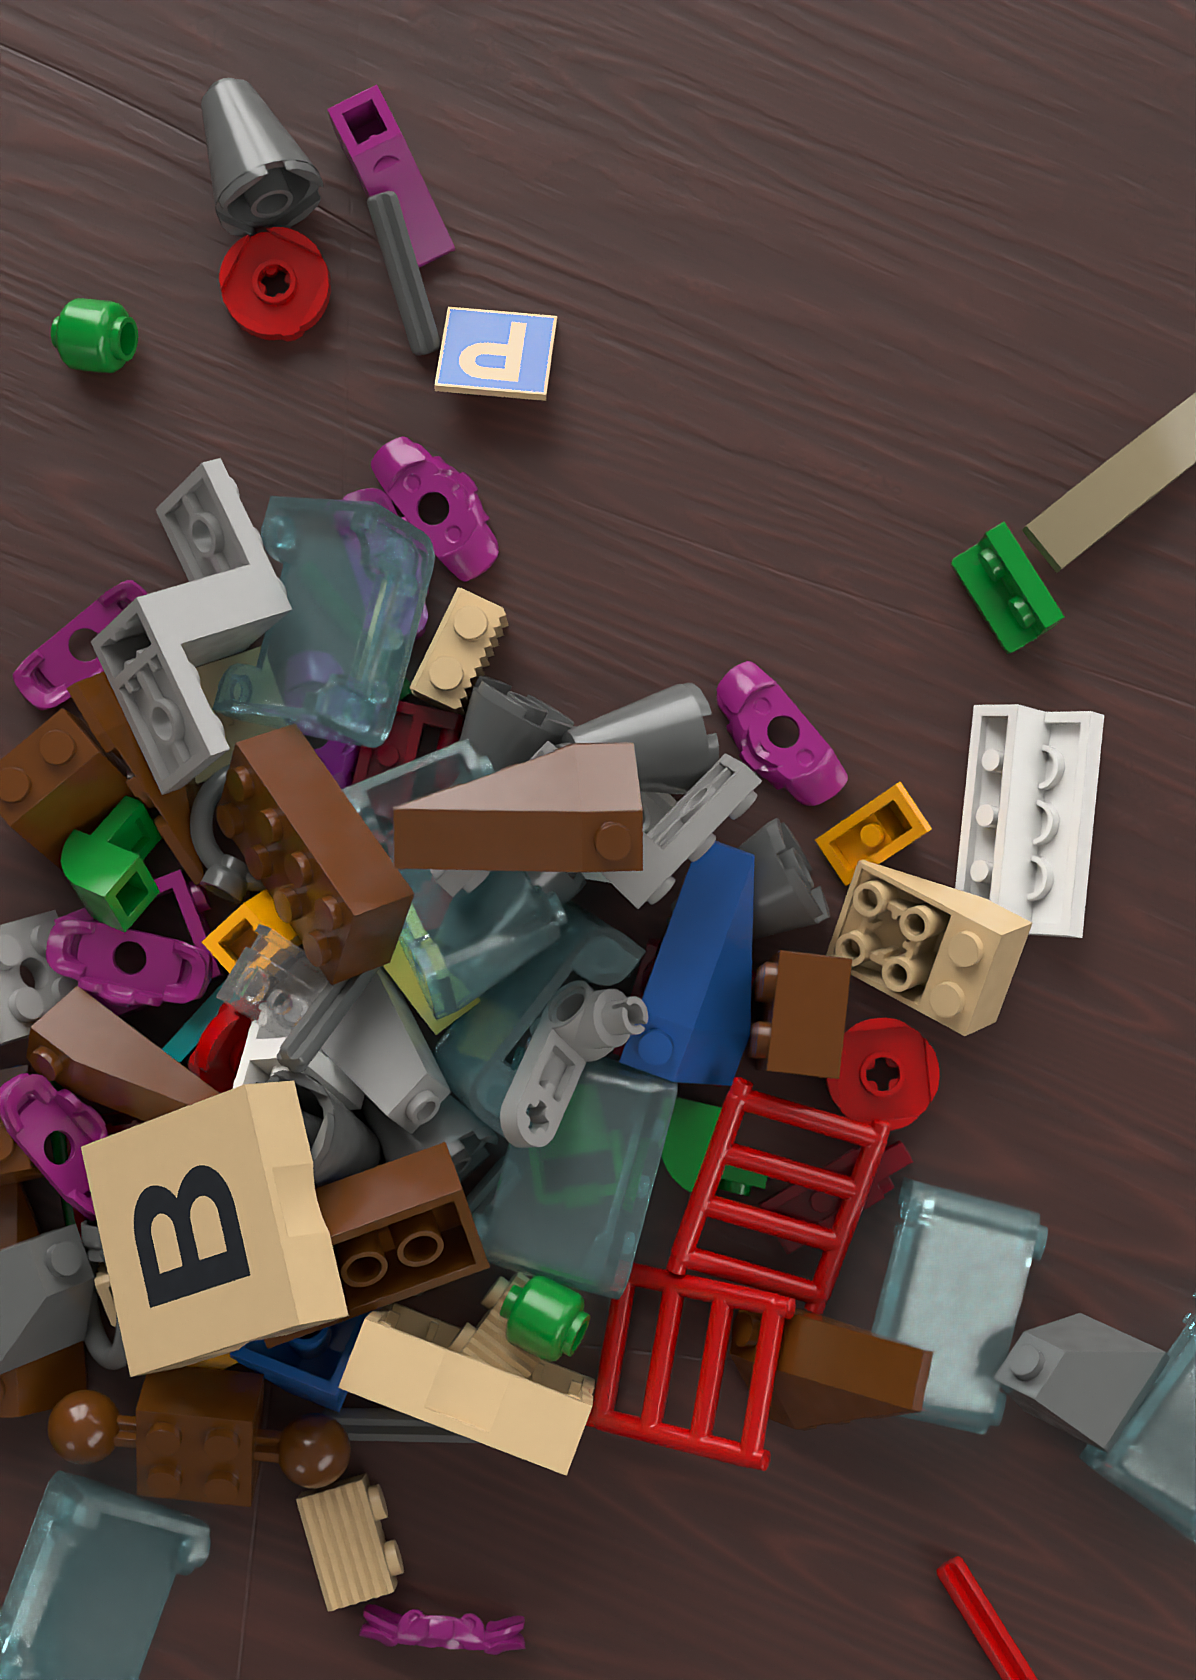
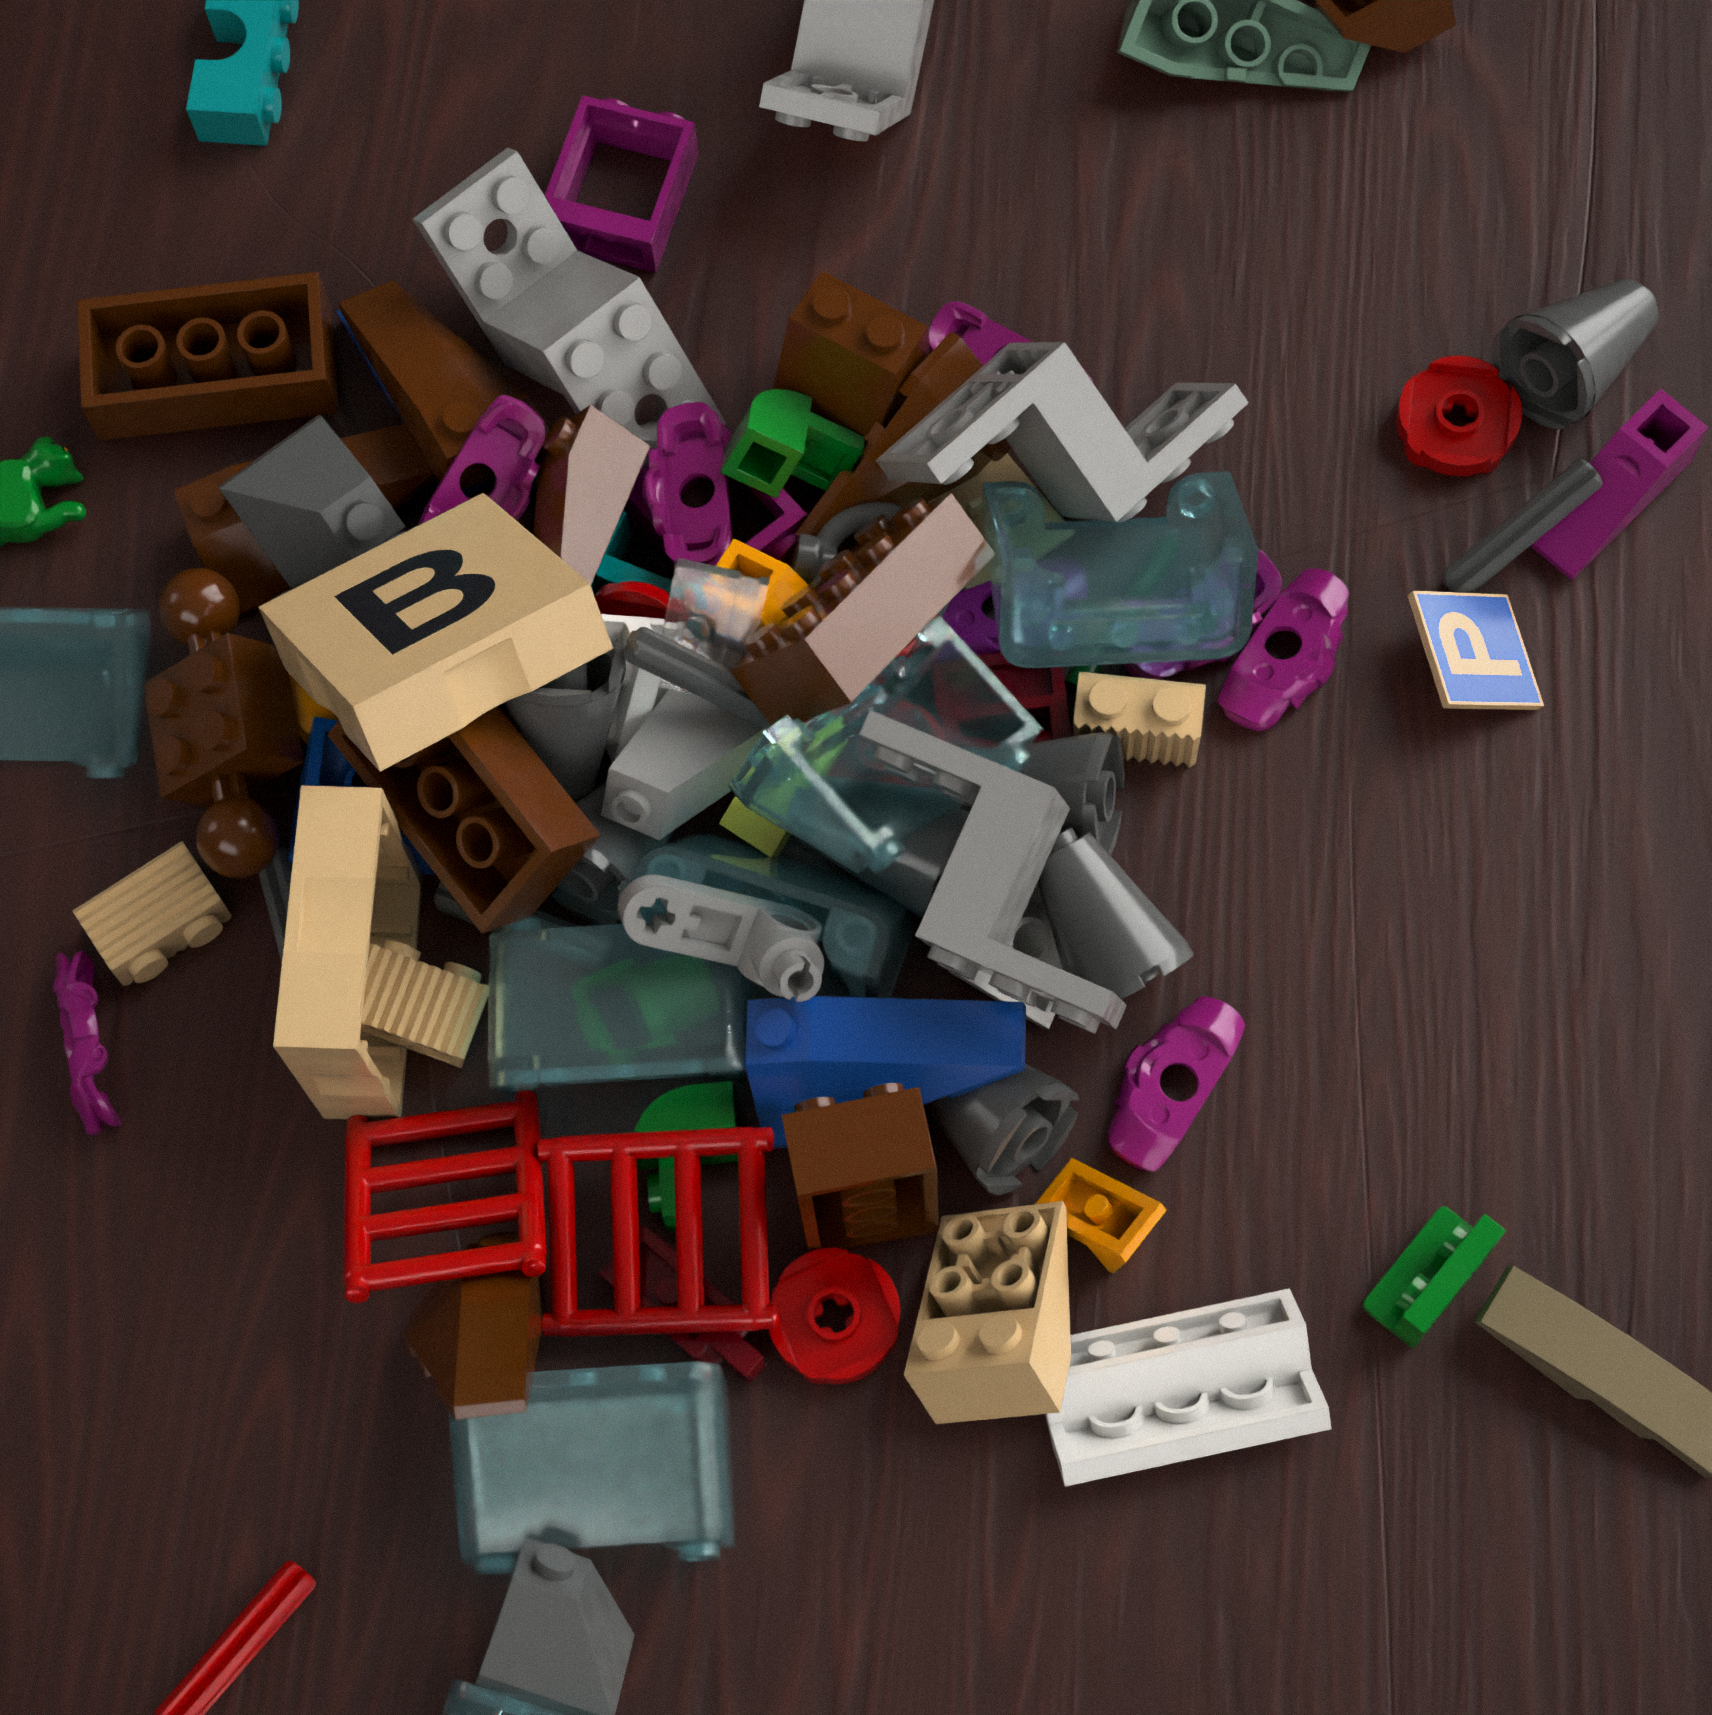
camera: 70 degrees right, 15 degrees down
green head [51,298,138,373] -> none
reddish brown wedge [393,742,643,872] -> none
green head [500,1275,590,1362] -> none

